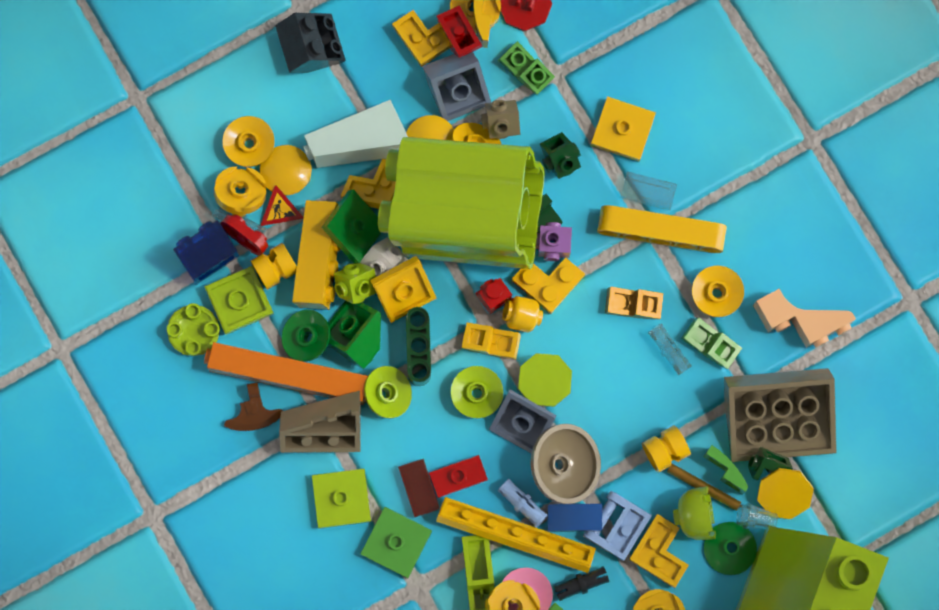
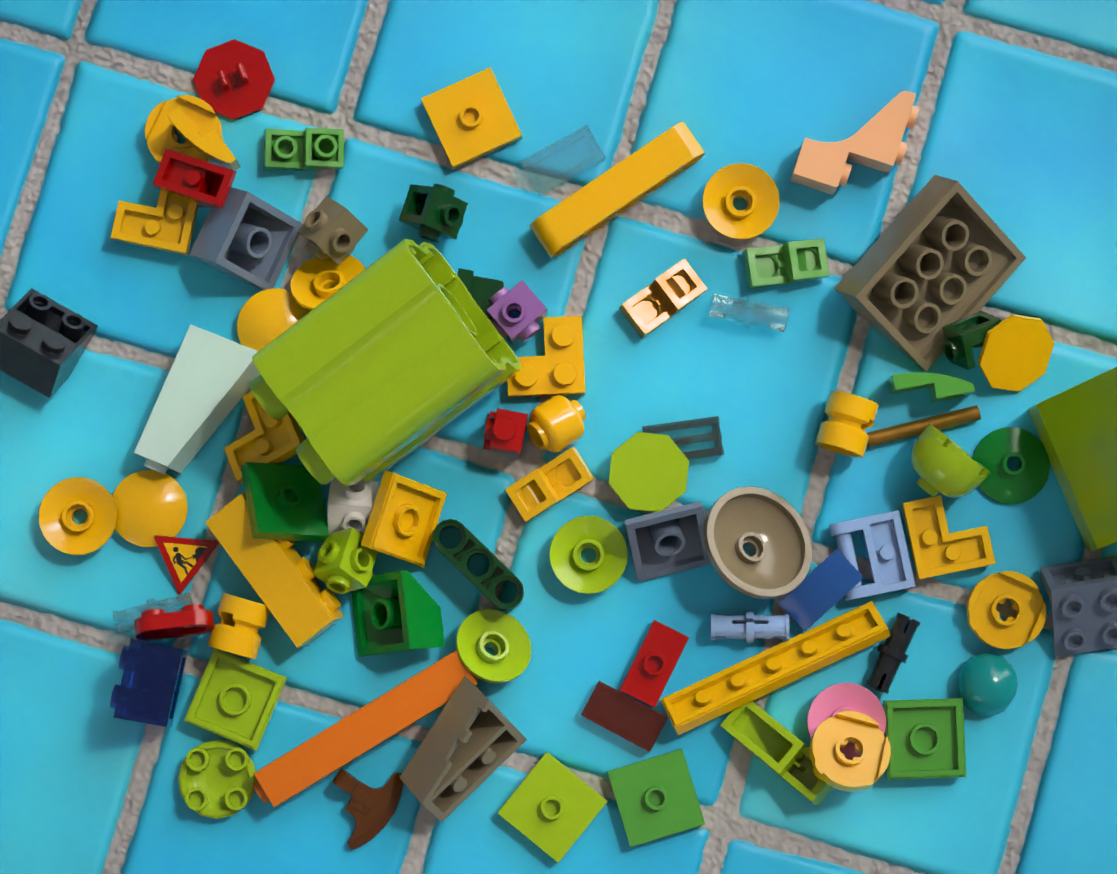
camera: 40 degrees left, 5 degrees up
yellow plate [214,166,266,217] -> none
green dish [282,310,330,362] -> none
clear light blue cone [736,503,778,529] -> none
none -> clear smoke tile [642,416,724,460]

